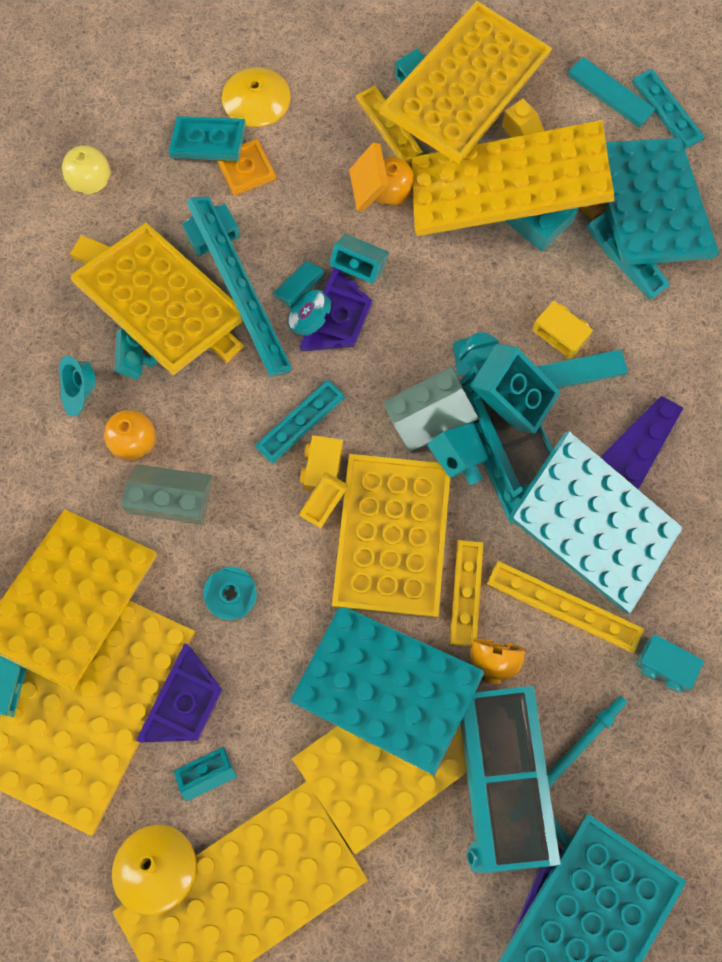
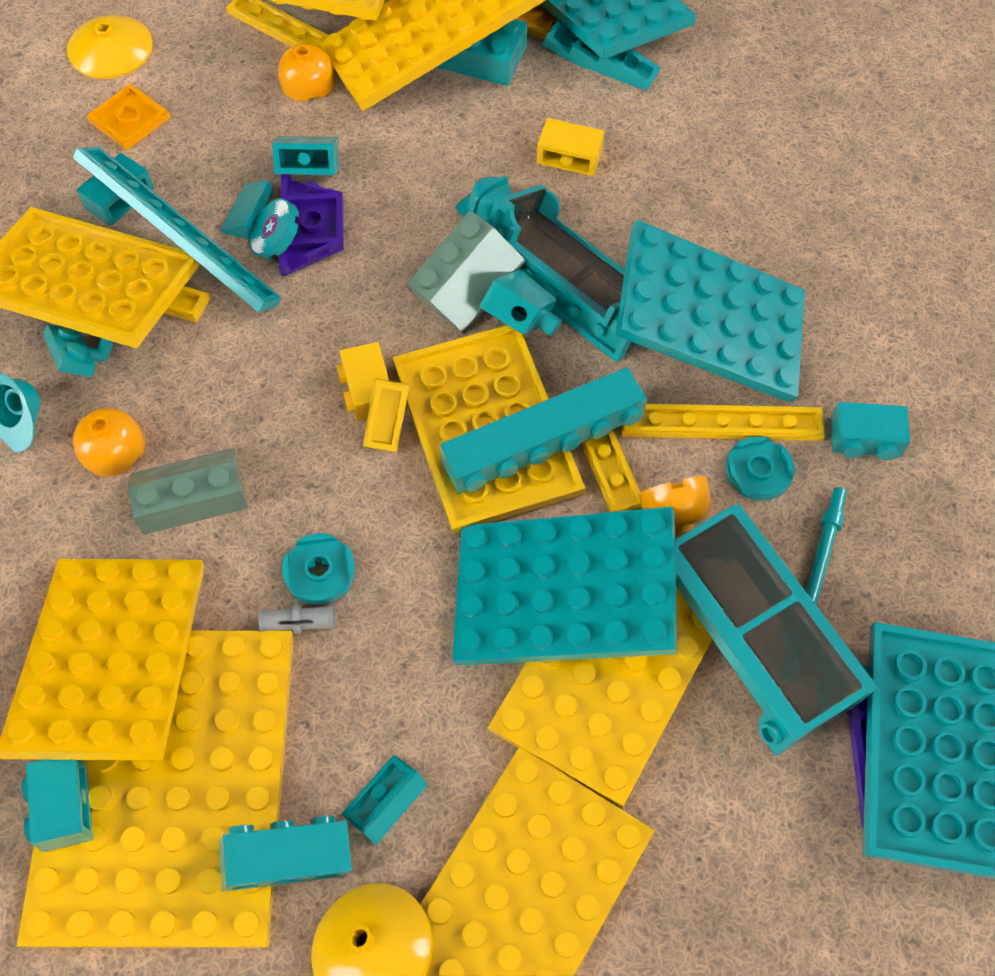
camera: 25 degrees left, 10 degrees down
dark purple wing [136,644,223,743] -> none
teal tile [168,116,246,161] -> none
teal tile [255,379,346,465] -> none
light orange tile [349,142,389,211] -> none
teal brick [470,344,561,434] -> none
teal tile [536,349,628,389] -> none
dark purple wing [600,396,684,489] -> none
none -> teal brick [219,816,352,892]
none -> light grey pin [259,605,335,634]
none -> teal brick [440,367,647,494]
none -> teal tile [725,436,795,501]

